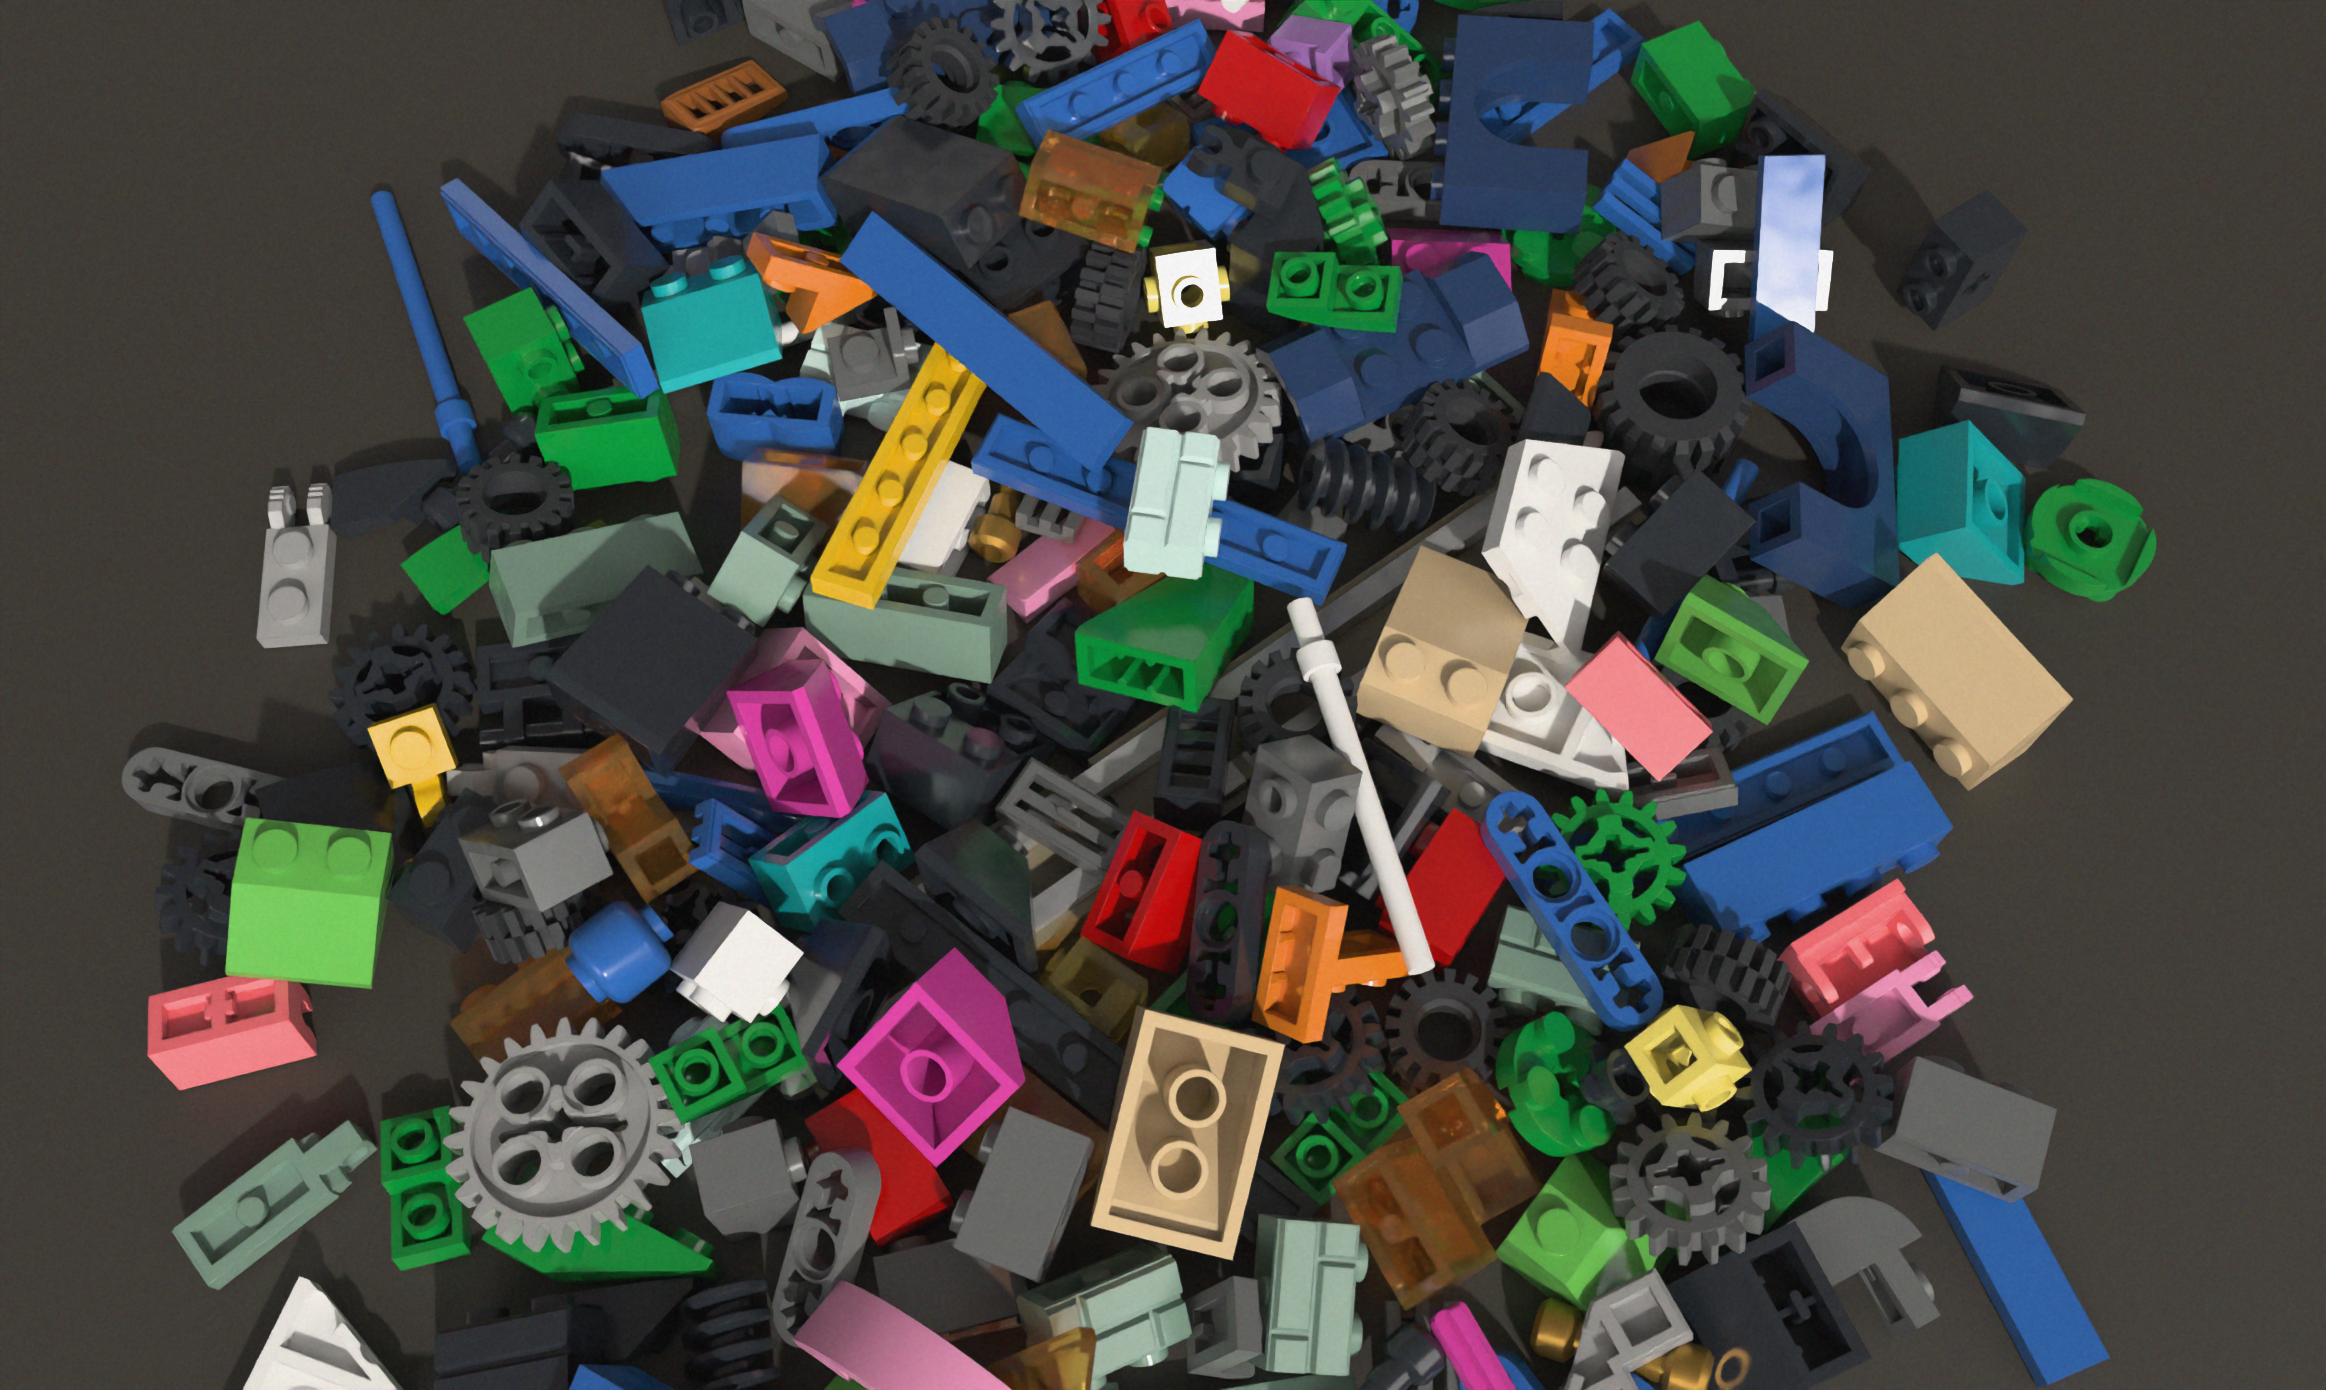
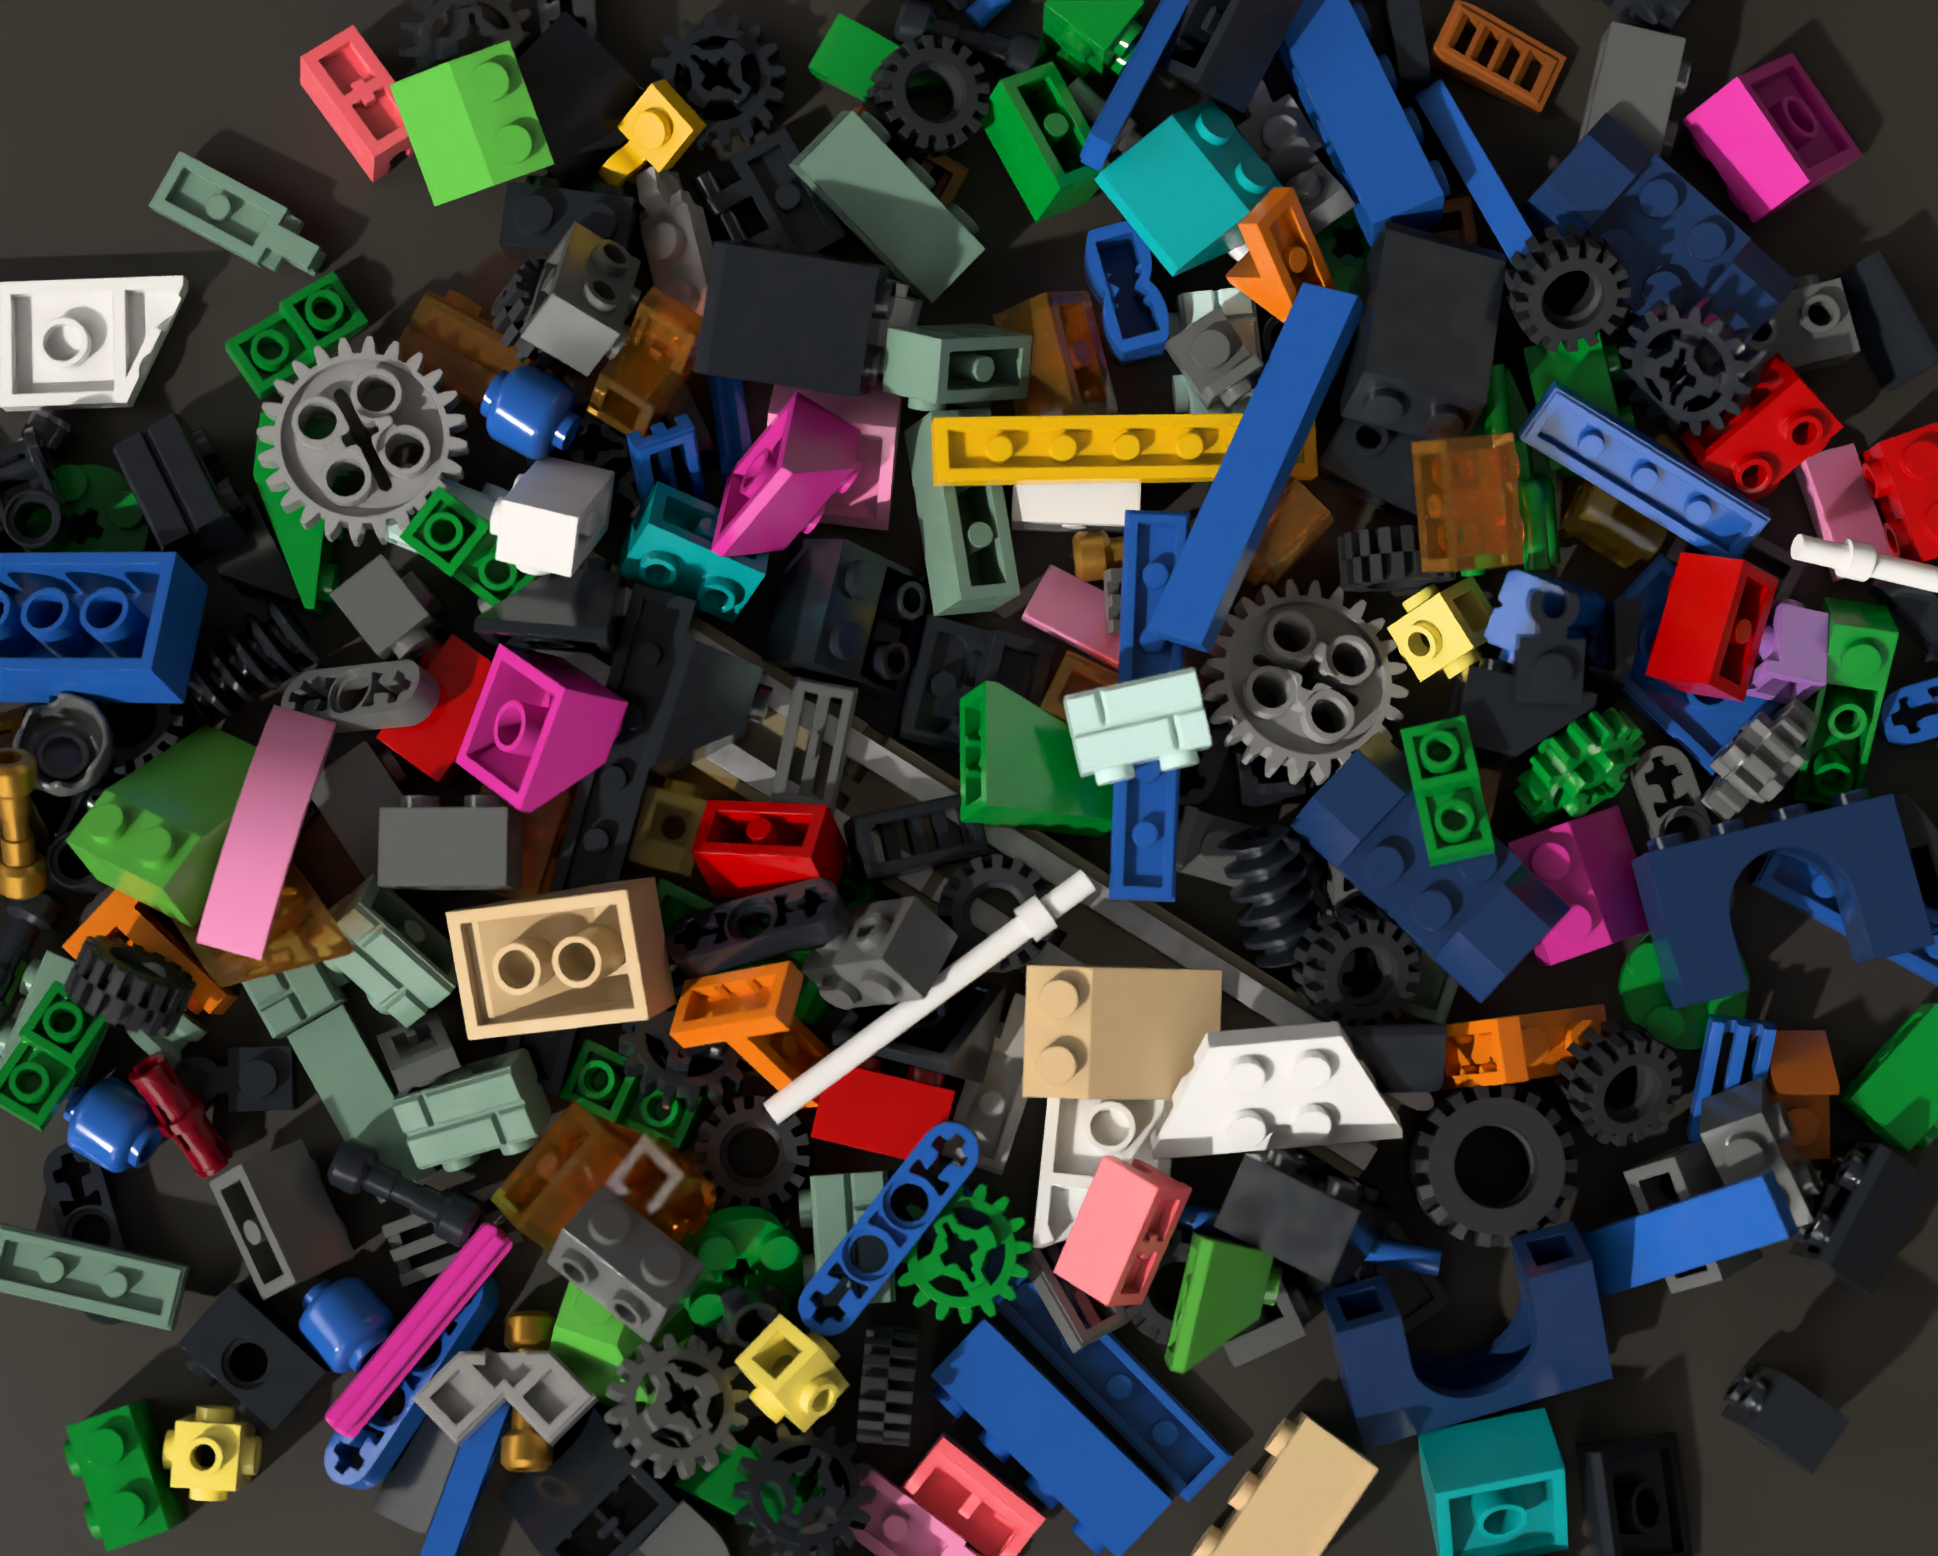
camera: 70 degrees right, 20 degrees up
none -> dark grey brick [547,1185,705,1343]

